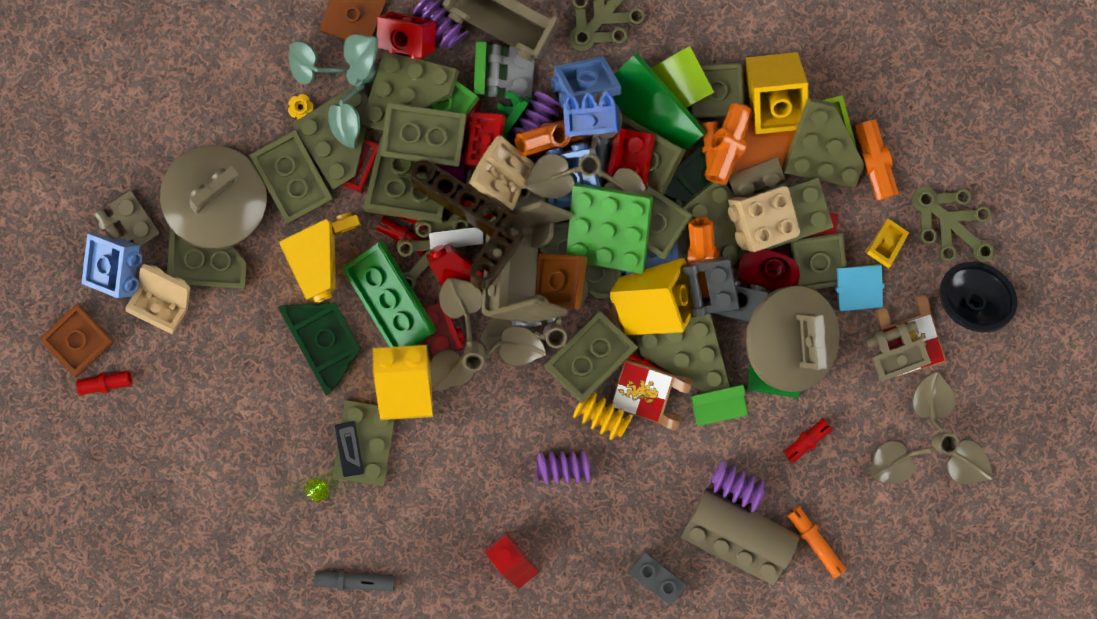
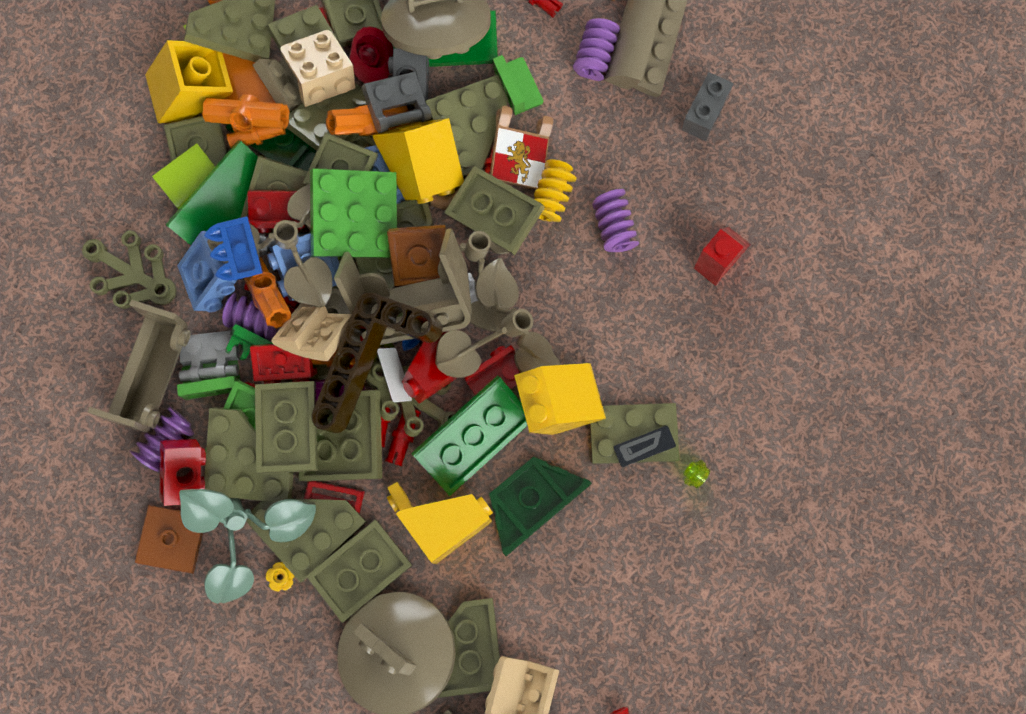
camera: 95 degrees left, 10 degrees down
dark grey pin [314,570,395,592] -> none

